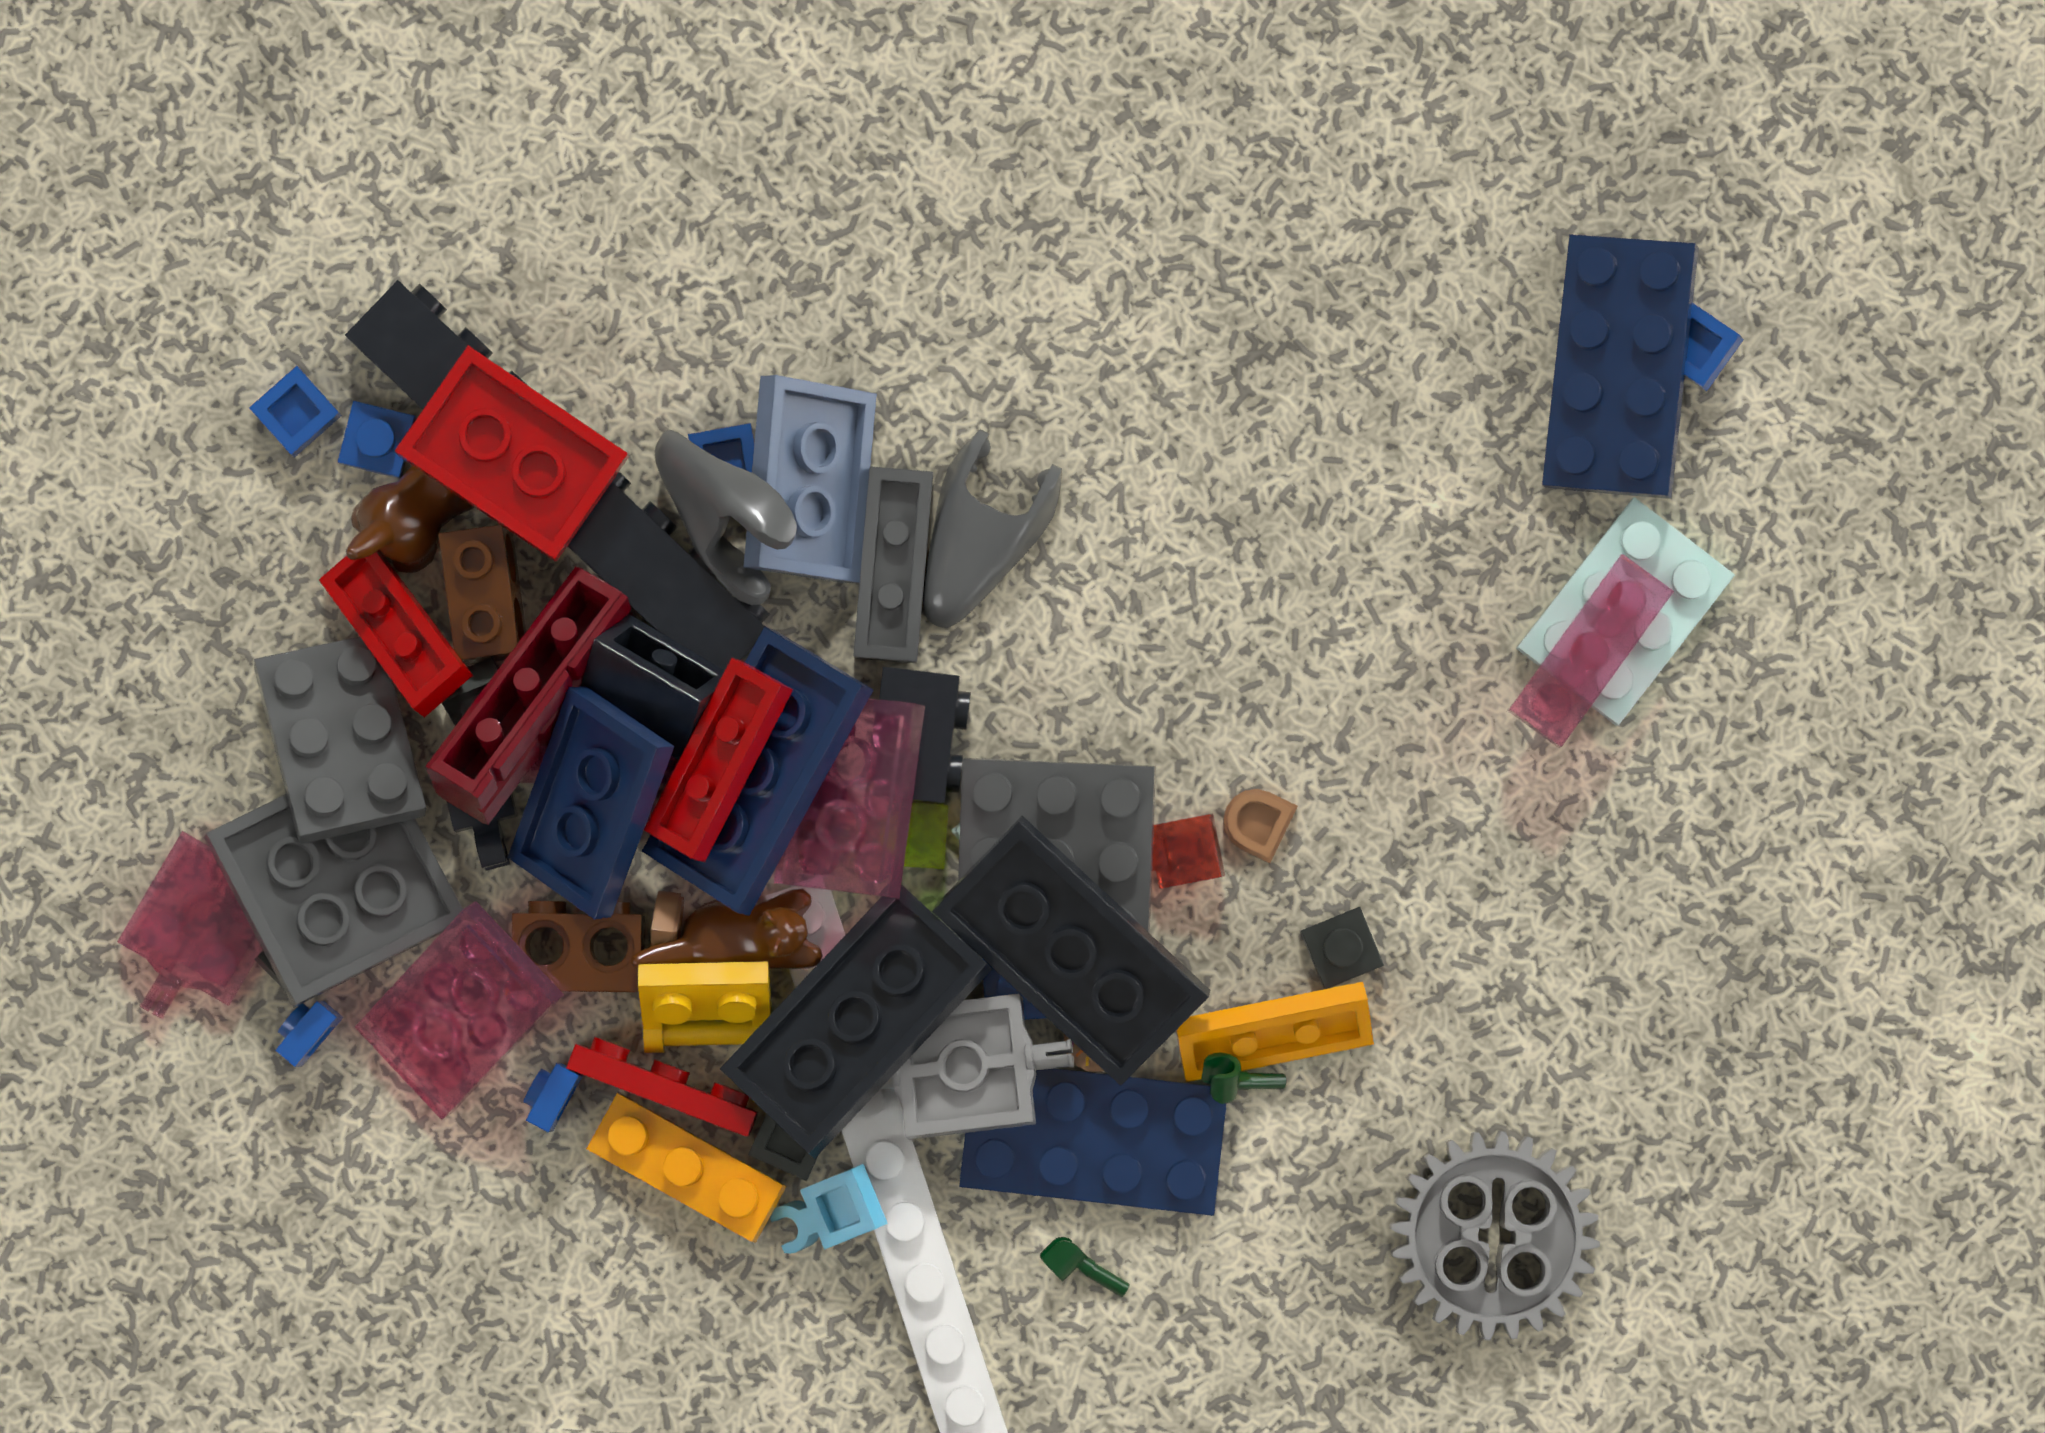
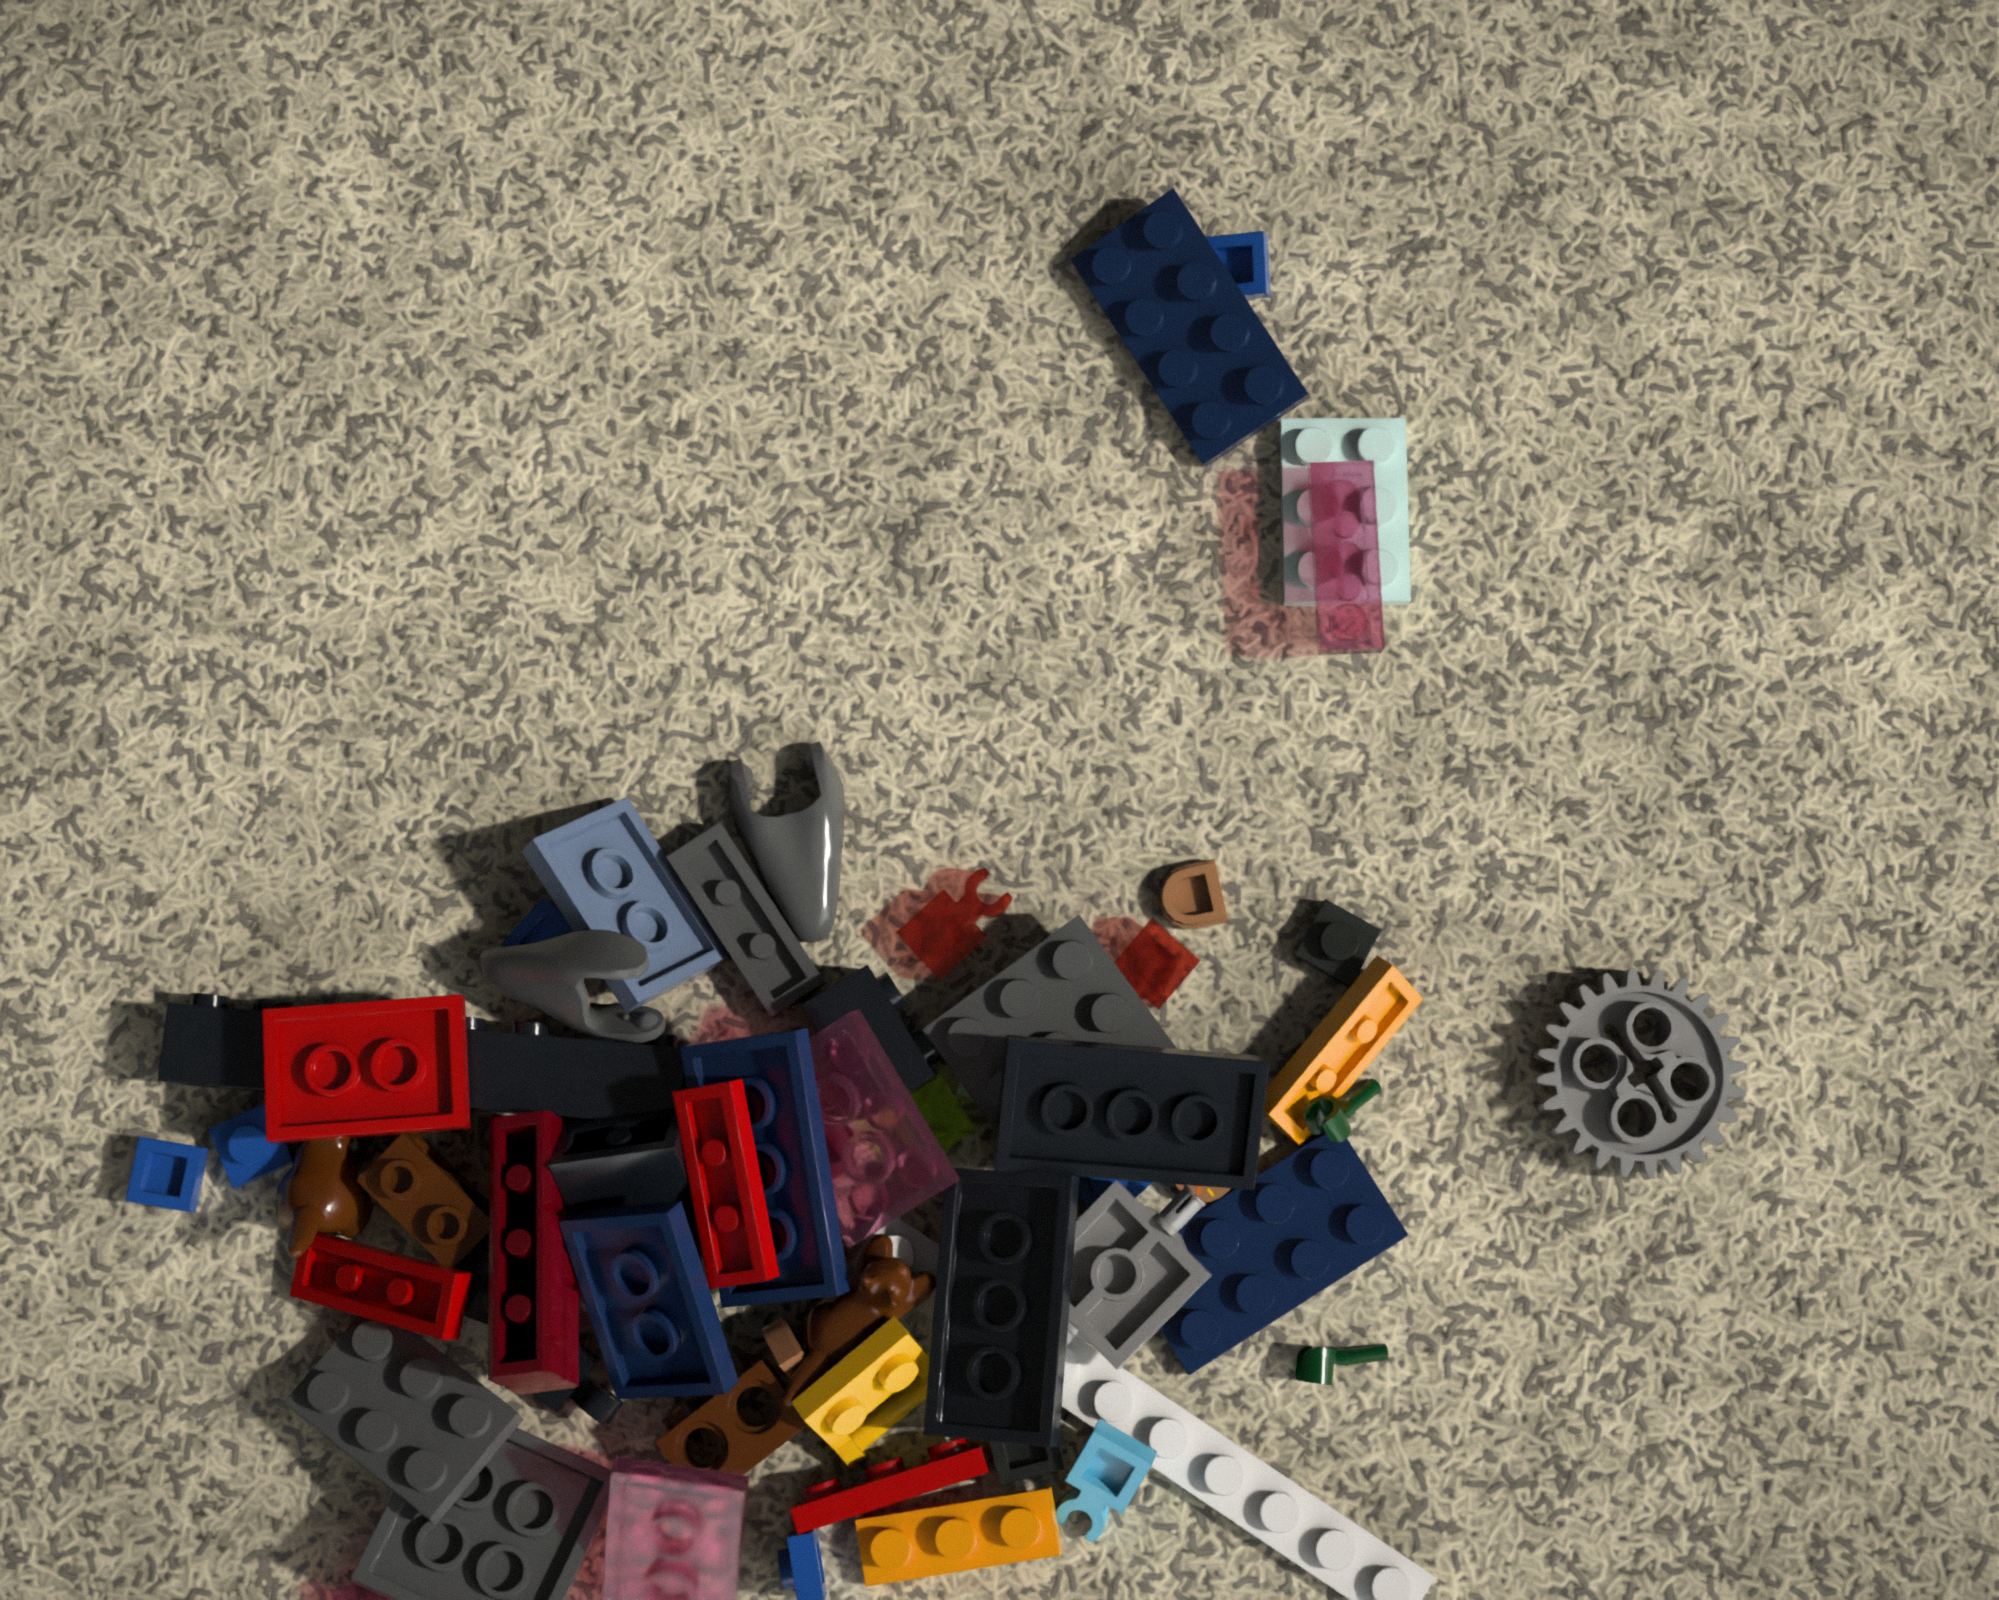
camera: 35 degrees left, 5 degrees down
none -> clear red plate [896,868,1012,982]

